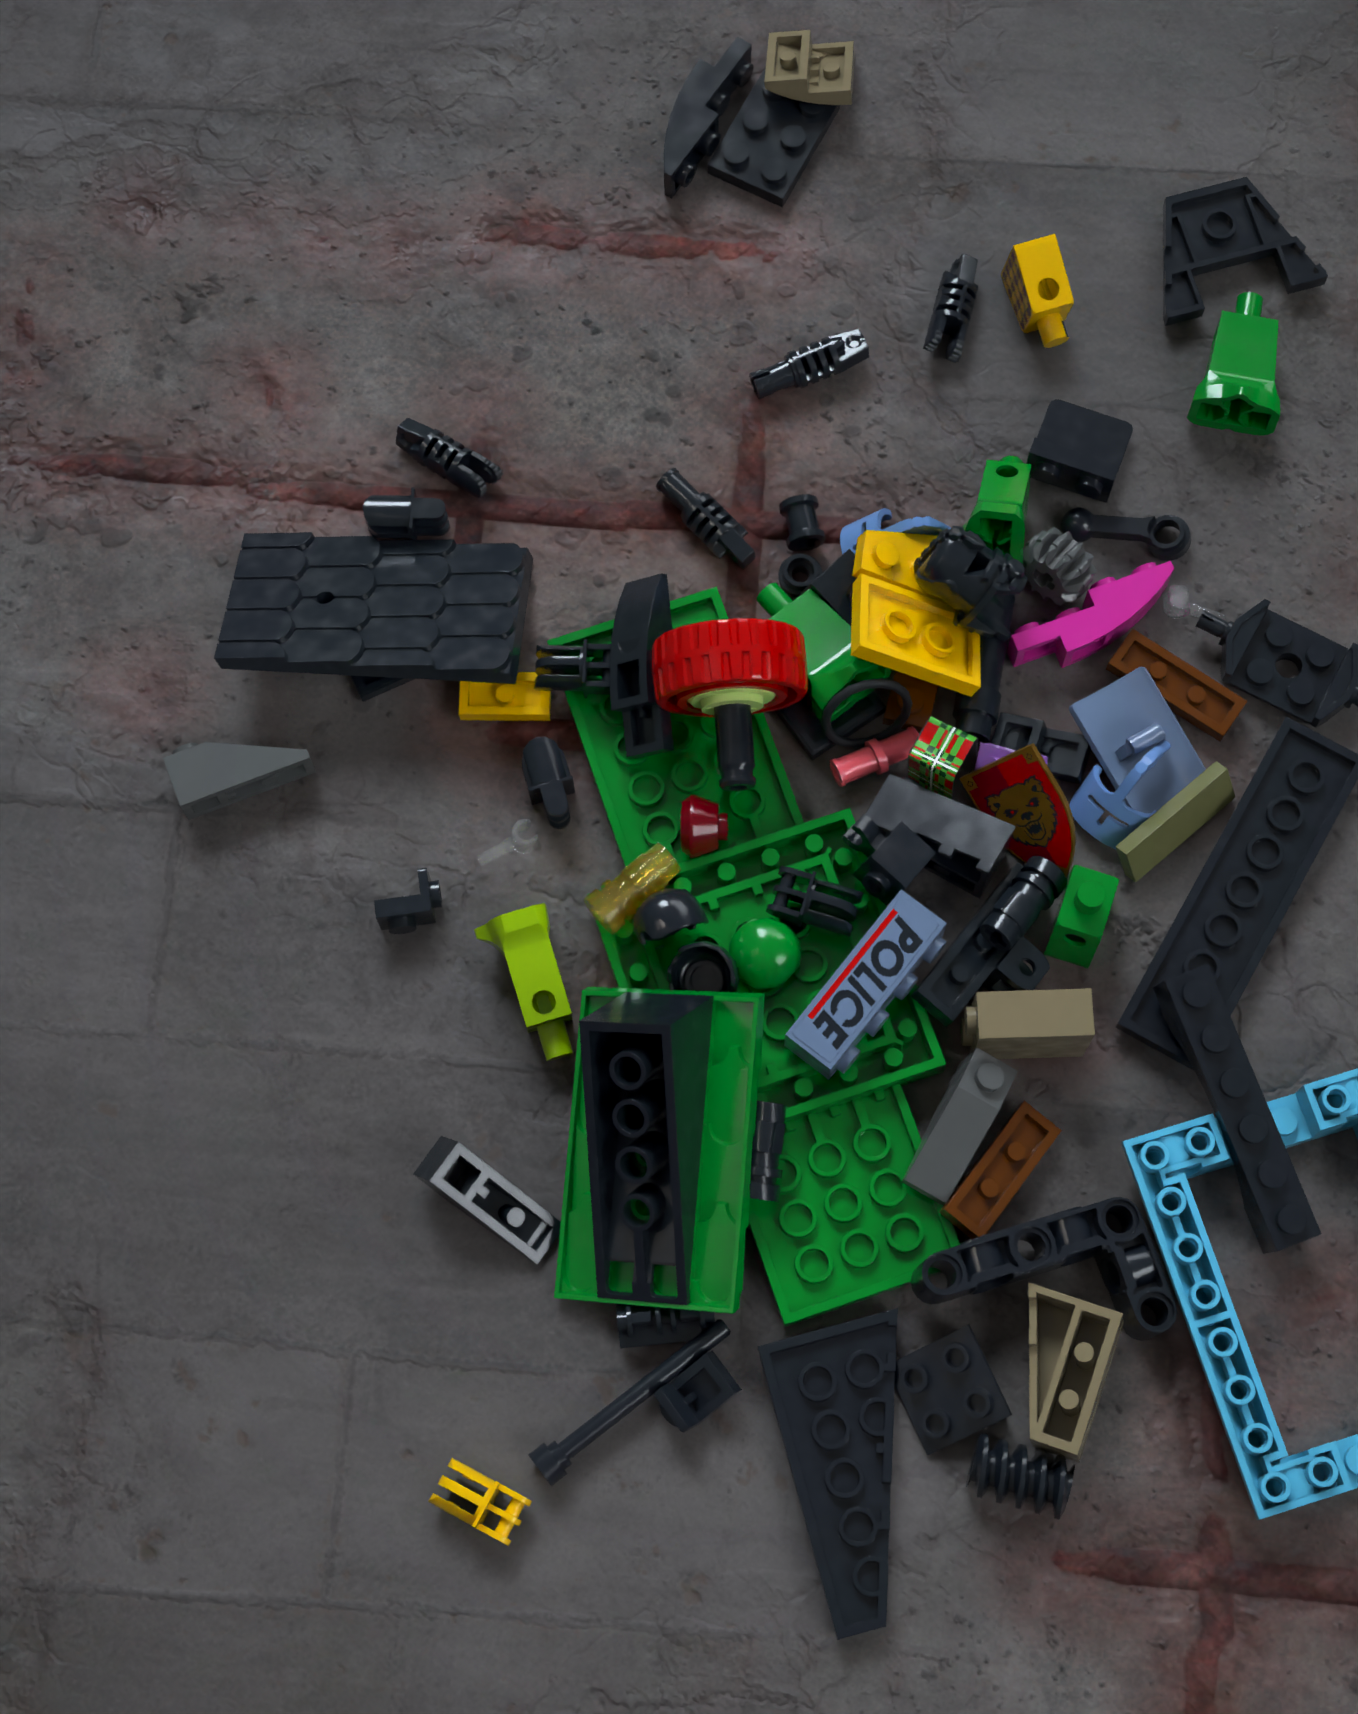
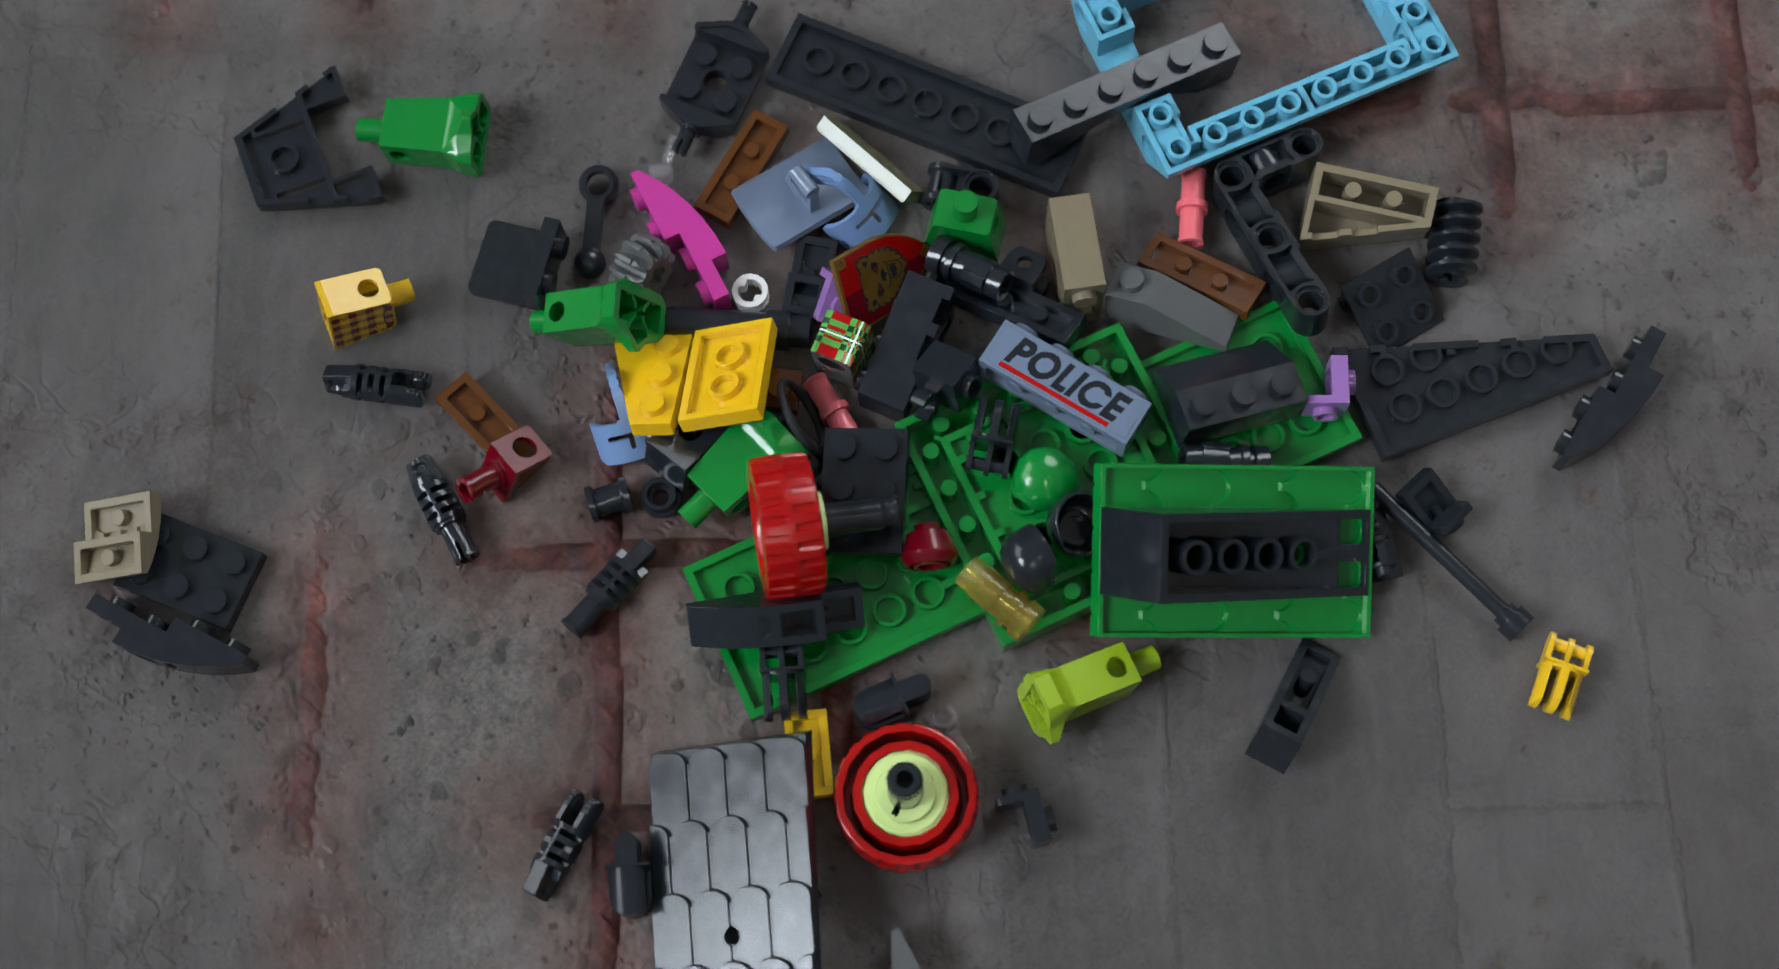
camera: 95 degrees left, 0 degrees up
black helmet [914,526,1028,642] -> none
none -> reddish brown plate [435,371,550,488]
none -> dark red bracket [455,425,552,503]
none -> white bush [732,273,770,312]
none -> black plate [821,428,911,557]
none -> red wheel [833,722,979,874]
none -> black piece [920,161,1000,211]
none -> black slope [1151,340,1308,448]
none -> coral pin [1176,167,1209,250]
none -> medium lavender bracket [1301,355,1356,422]
none -> black slope [1552,325,1667,471]

